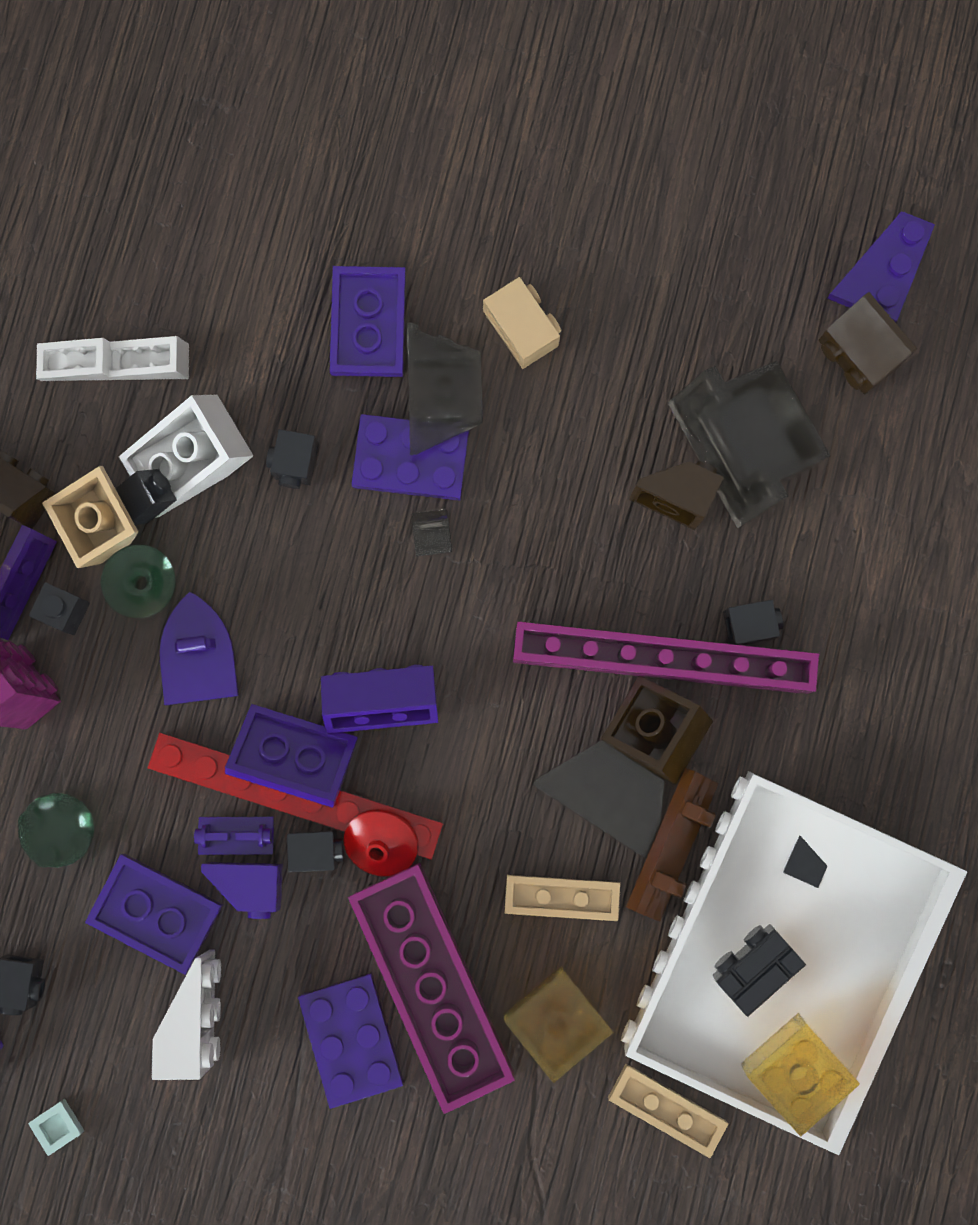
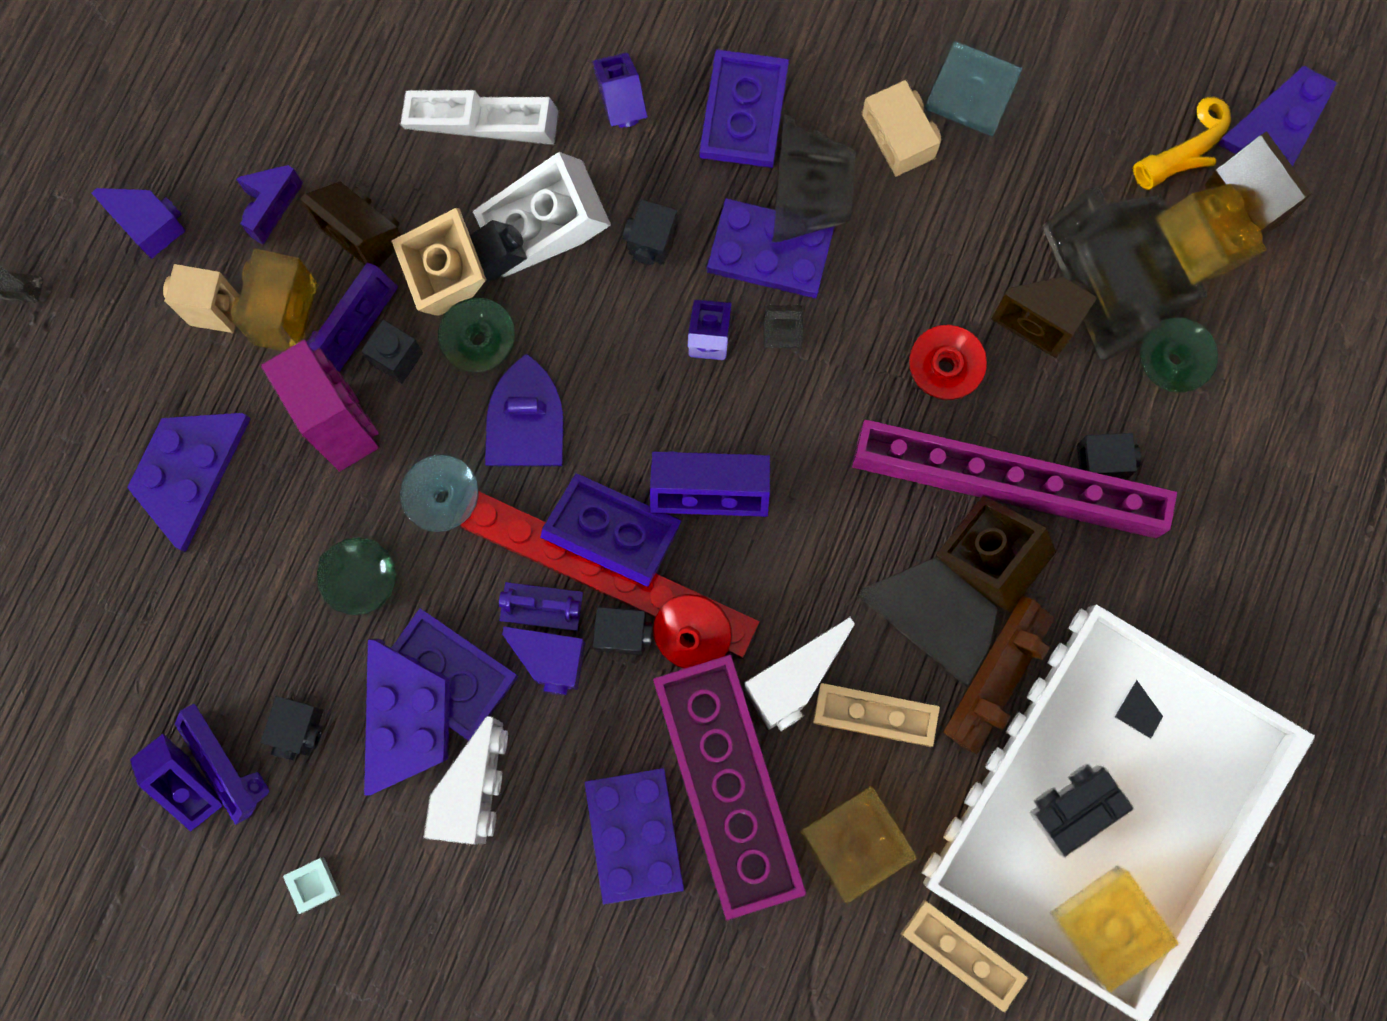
camera: 10 degrees right, 5 degrees down
none -> dark purple wing [364,638,450,795]
none -> clear light blue dish [400,455,478,532]
none -> dark purple slope [592,52,647,127]
none -> dark purple slope [687,300,731,360]
none -> white slope [743,617,855,731]
none -> red dish [909,325,987,400]
none -> clear light blue tile [925,41,1023,137]
none -> yellow plant [1133,97,1231,190]
none -> clear green dish [1140,317,1218,393]
none -> clear yellow brick [1156,184,1267,285]

